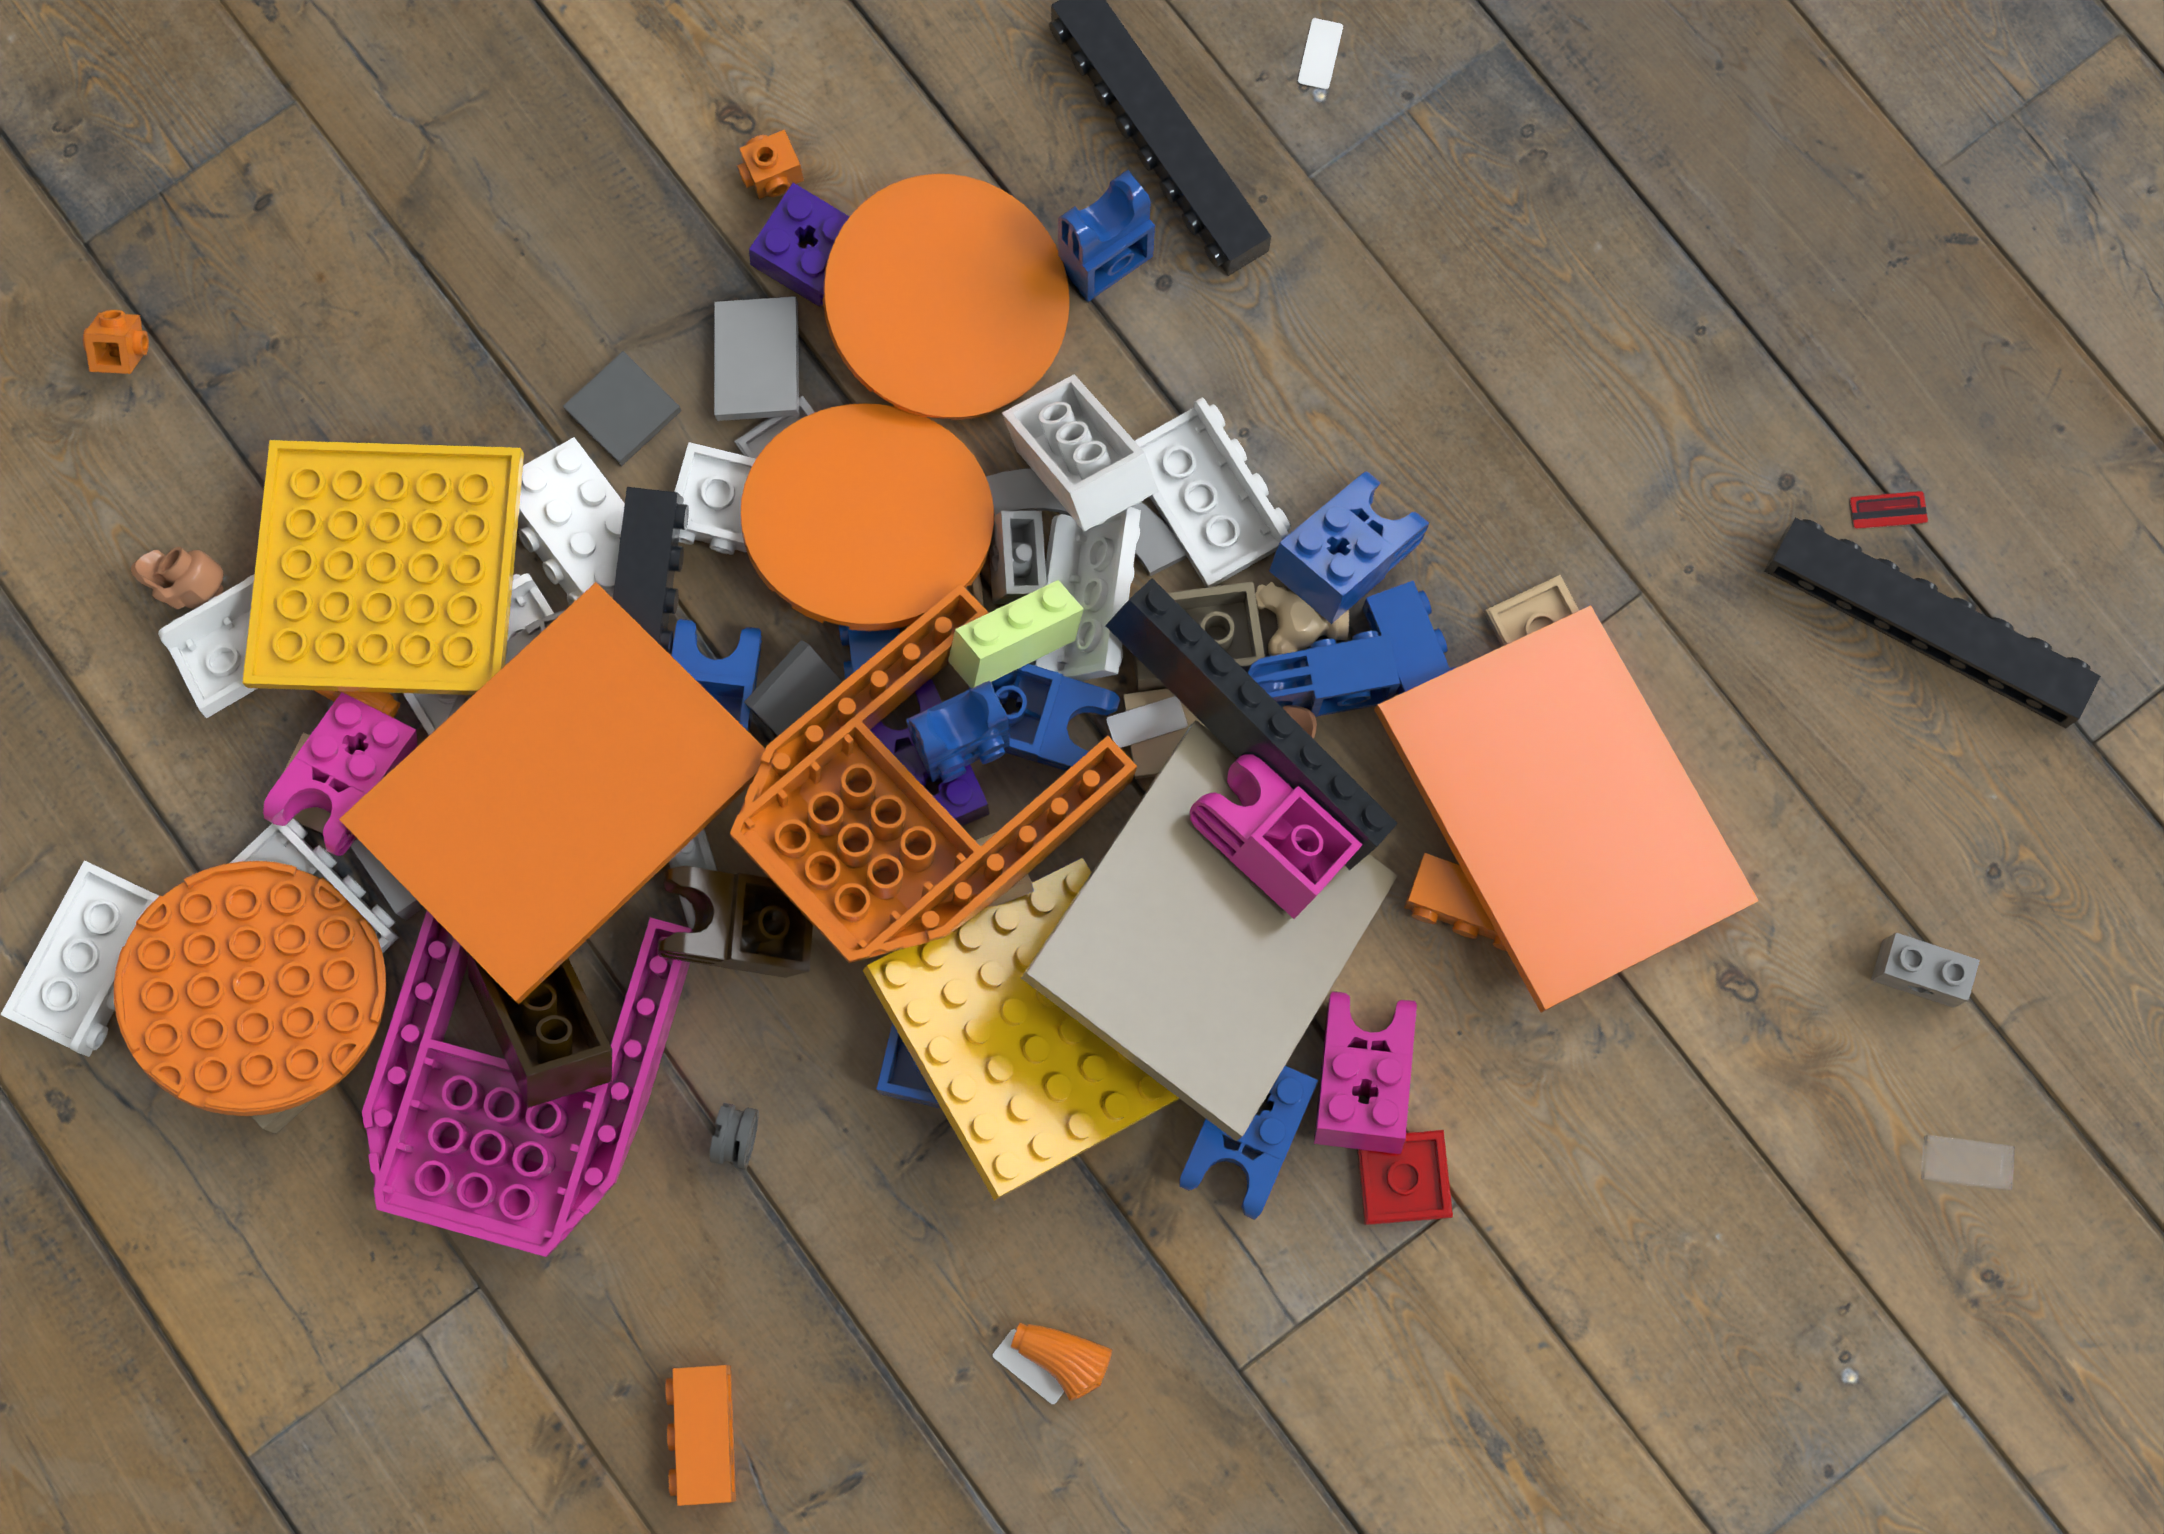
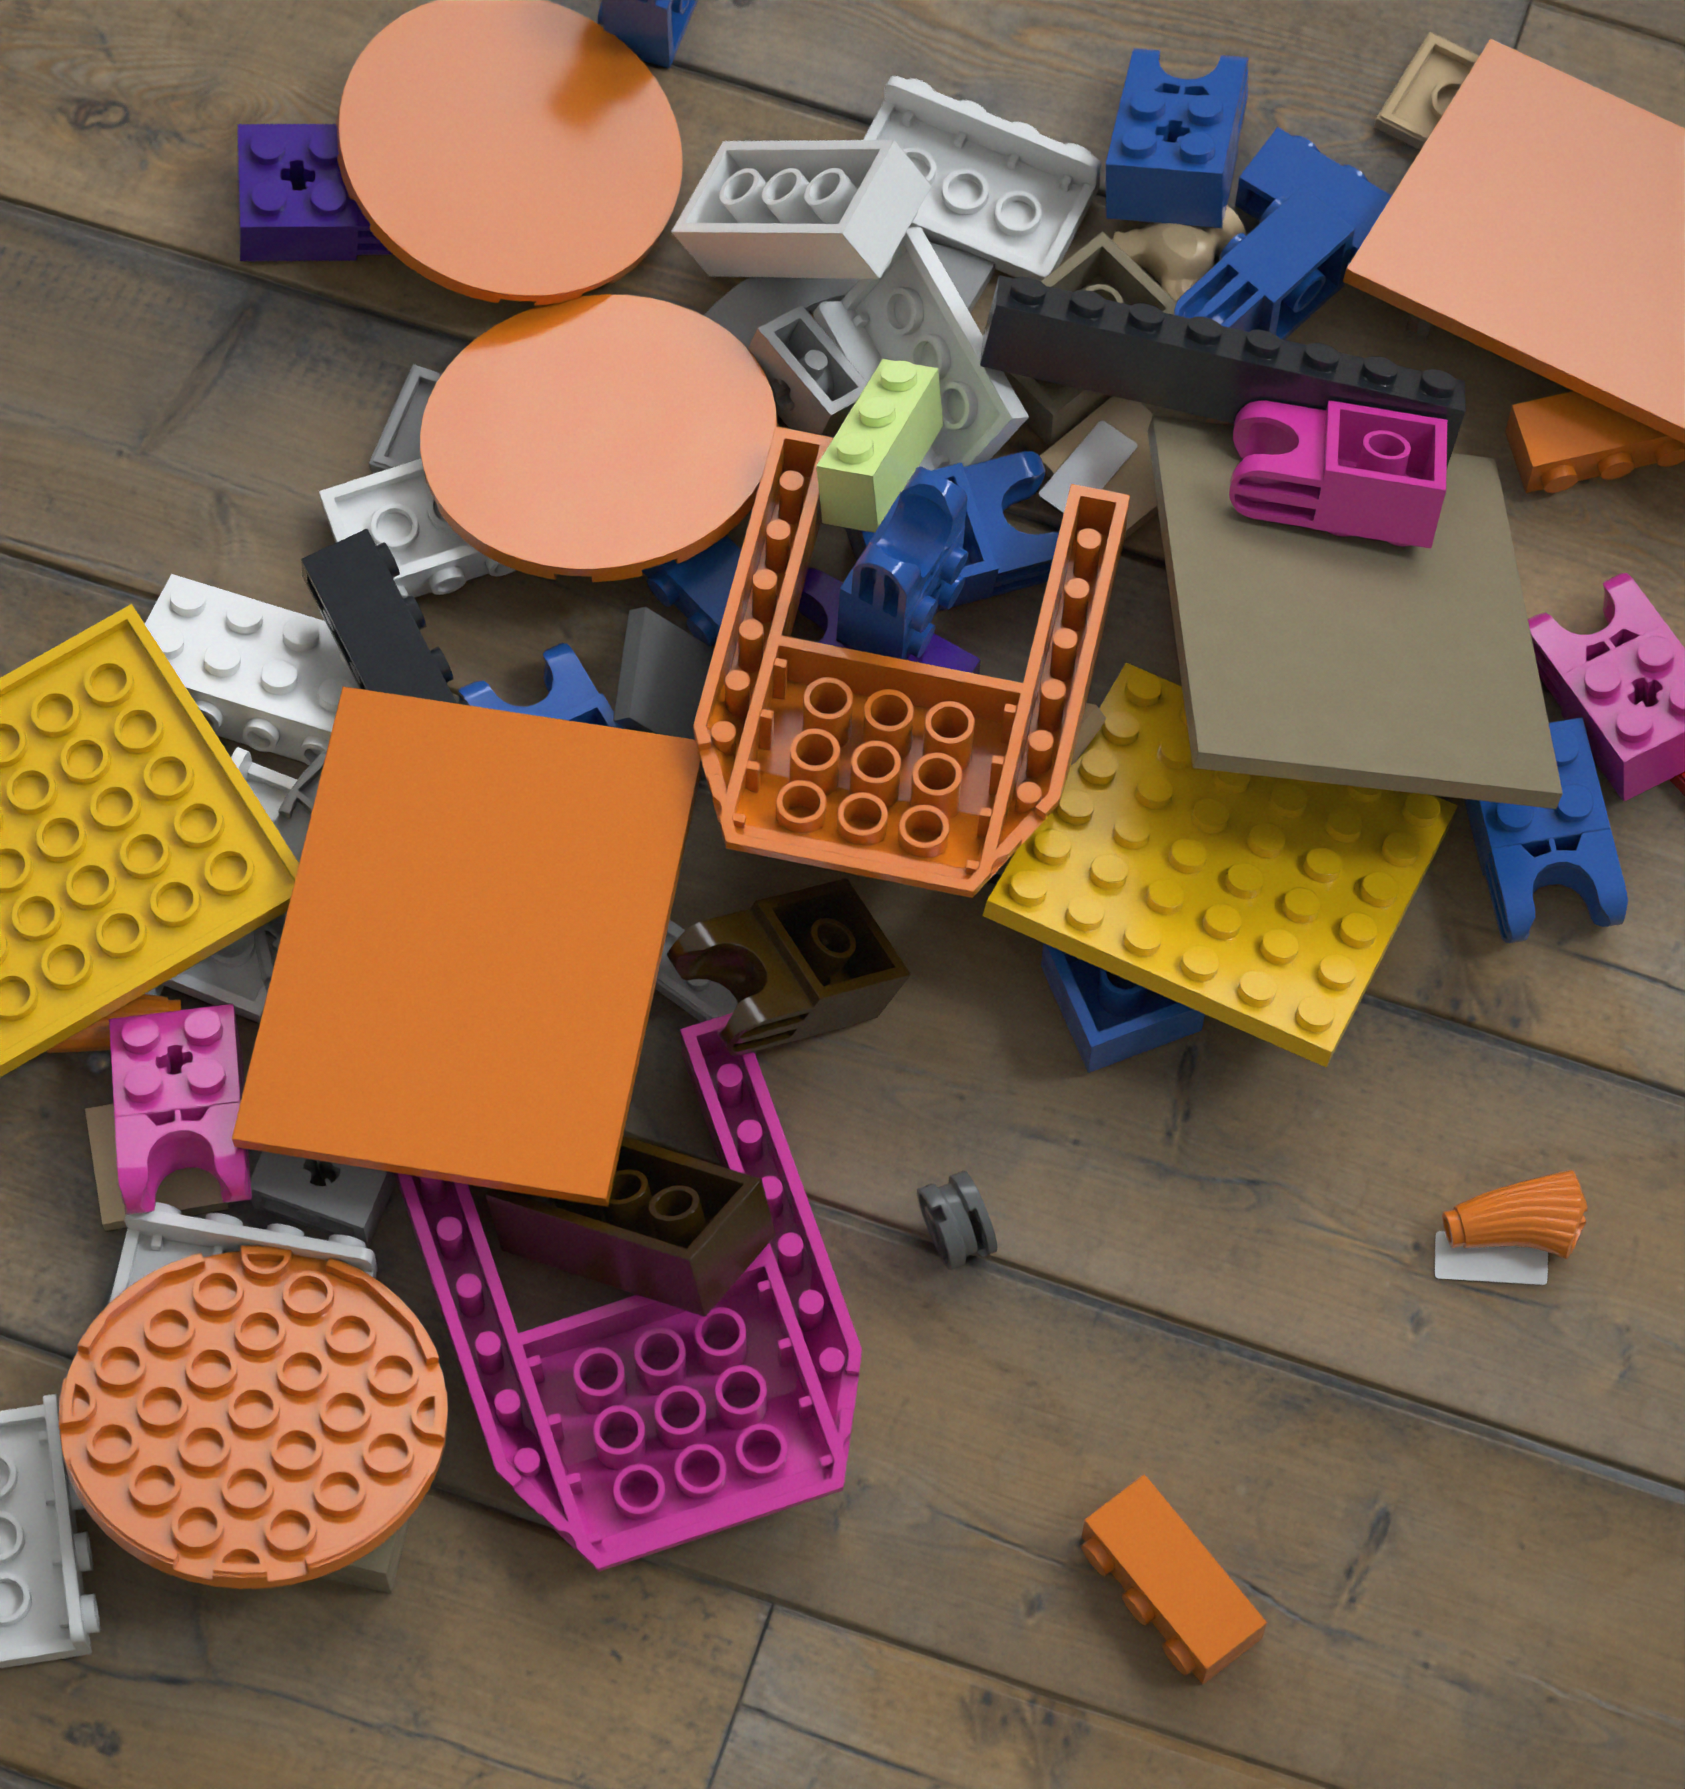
camera: 35 degrees left, 10 degrees down
dark grey tile [563,351,681,467] -> none
light grey tile [714,296,799,421] -> none
orange brick [737,129,804,199] -> none

